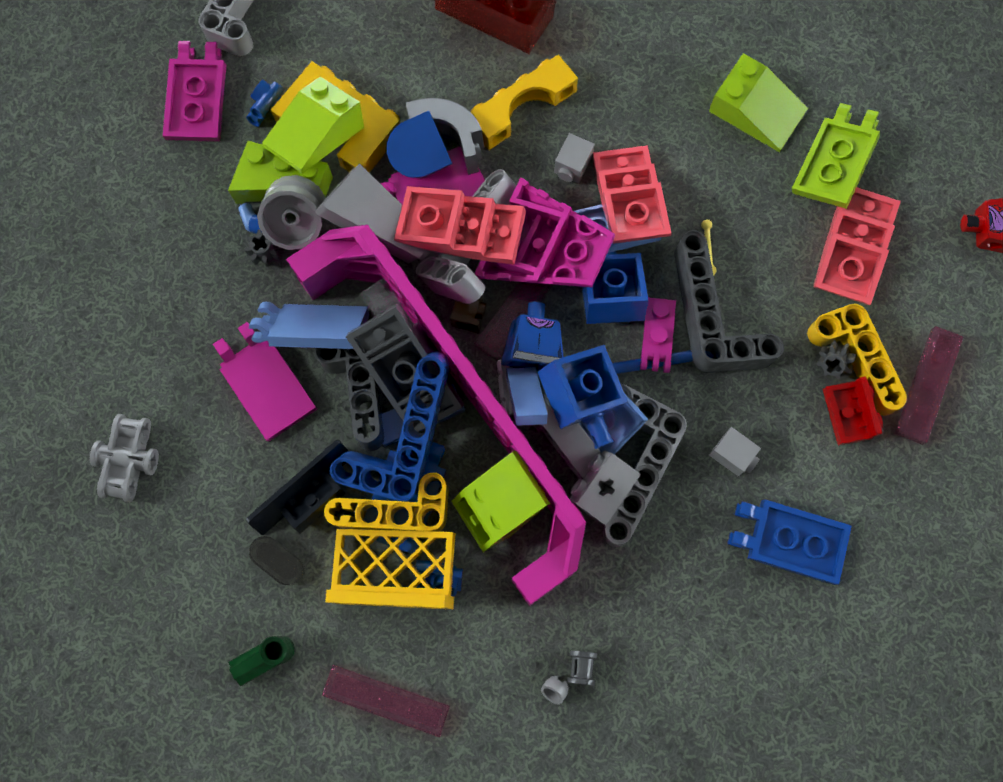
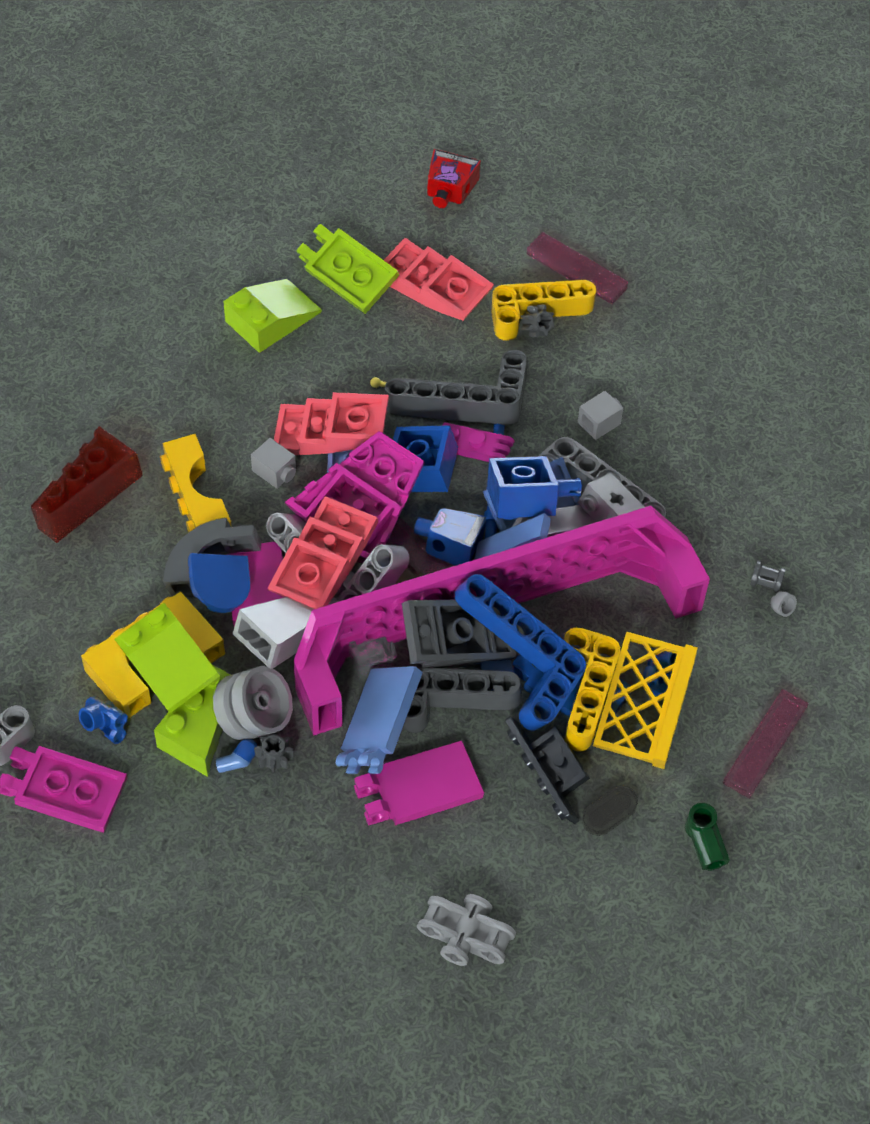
camera: 80 degrees left, 20 degrees down
lime slope [451,450,550,553] -> none
blue tile [727,499,852,585] -> none
red bracket [822,376,883,446] -> none

